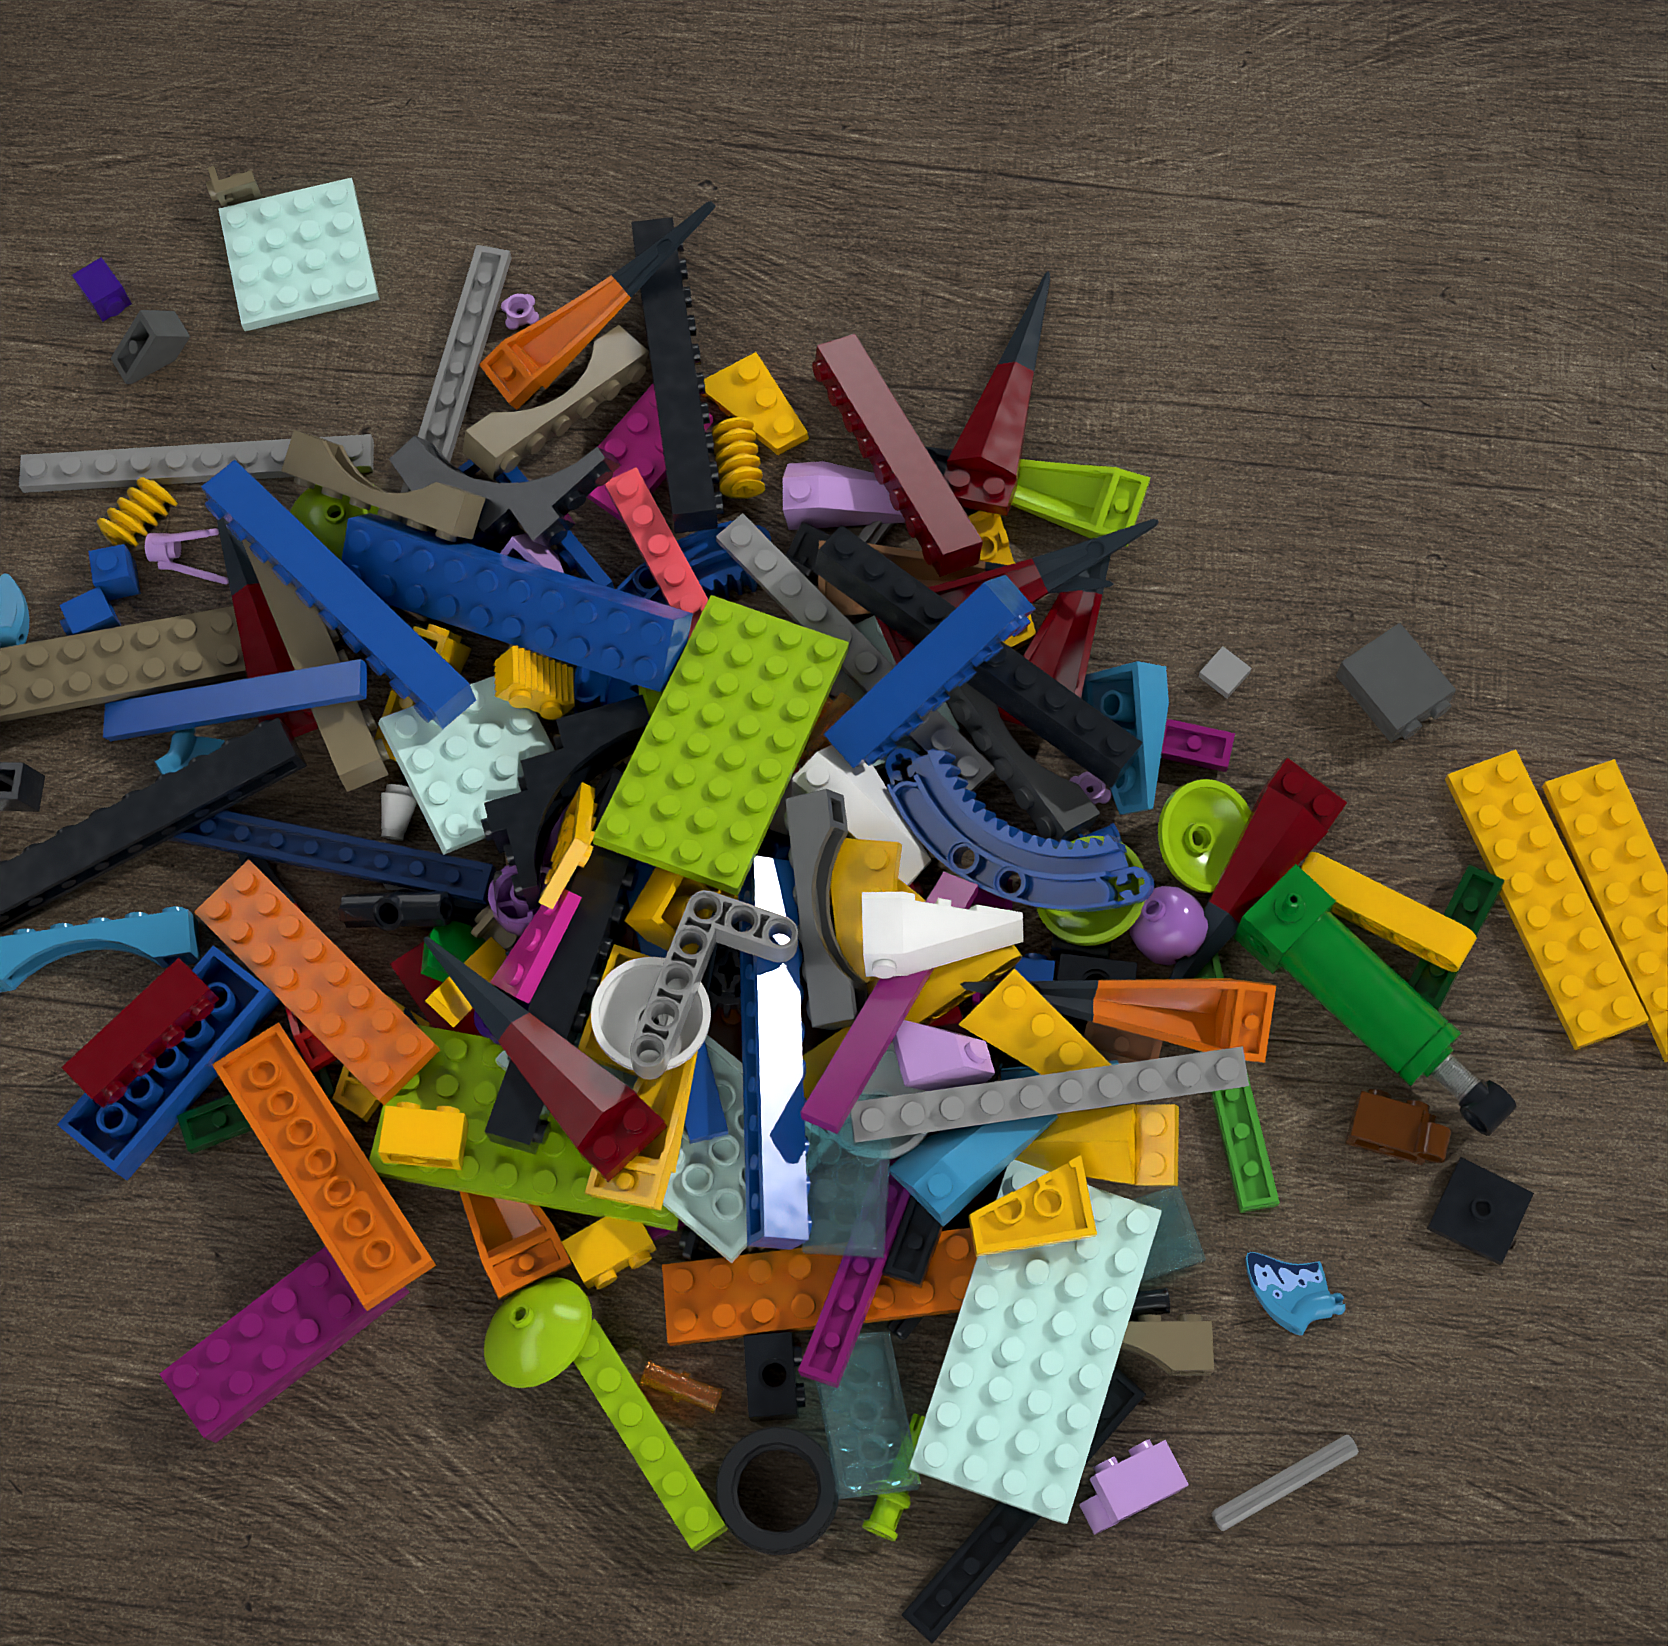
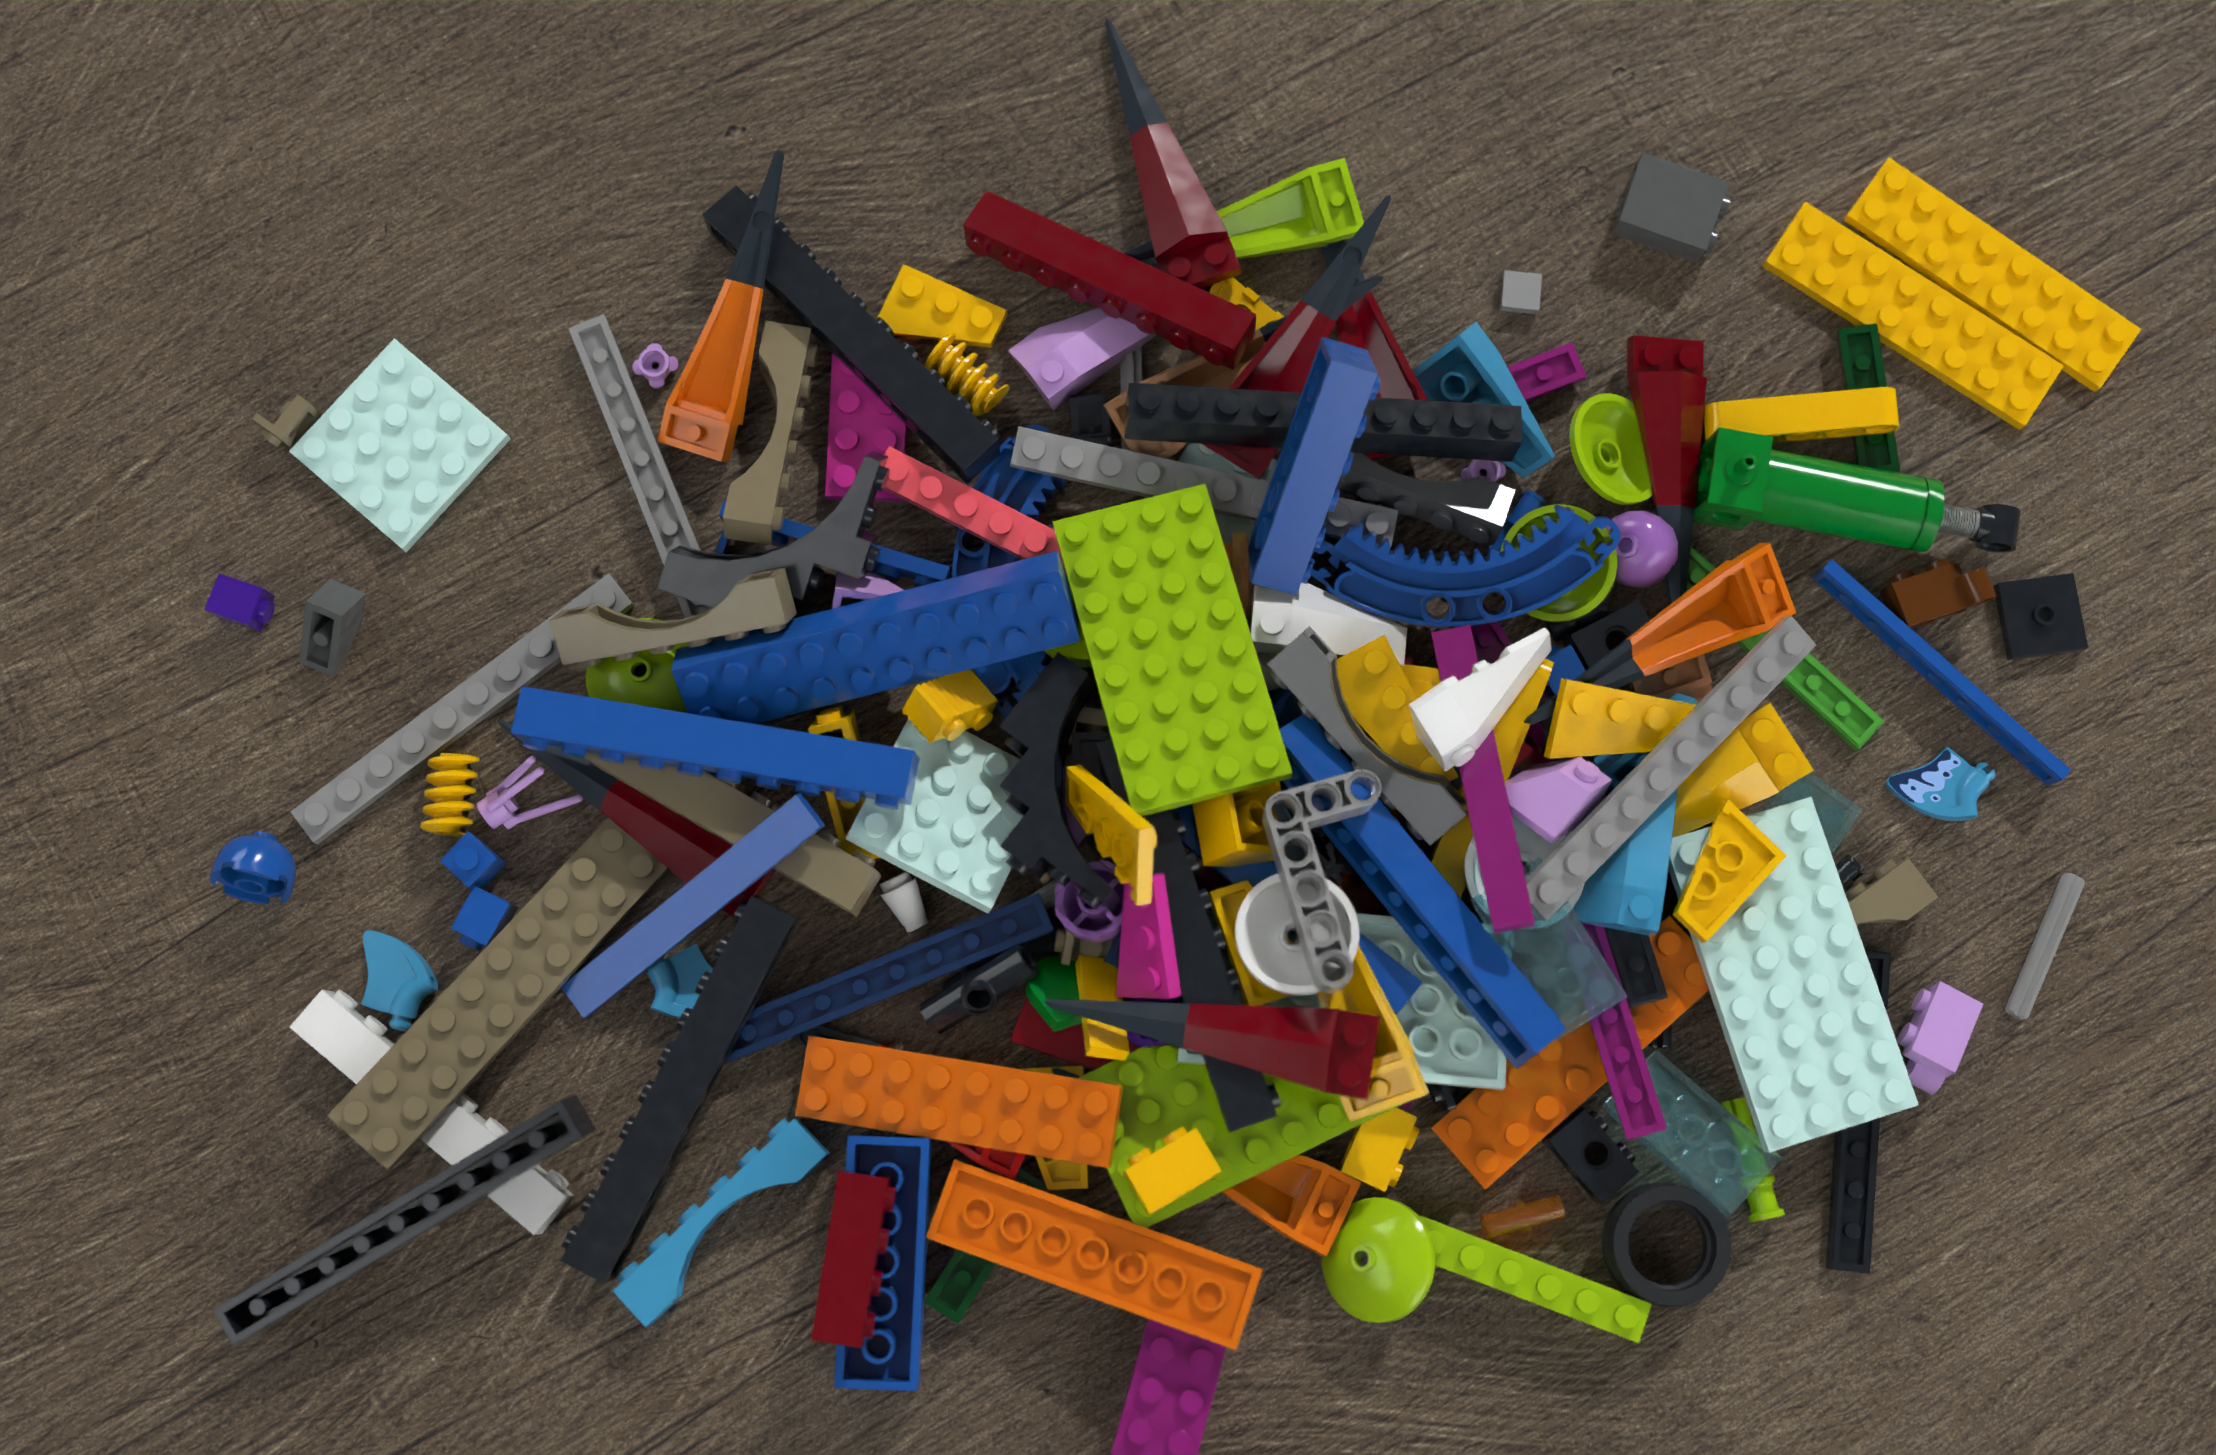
camera: 45 degrees left, 10 degrees up
none -> blue tile [1812,559,2071,785]

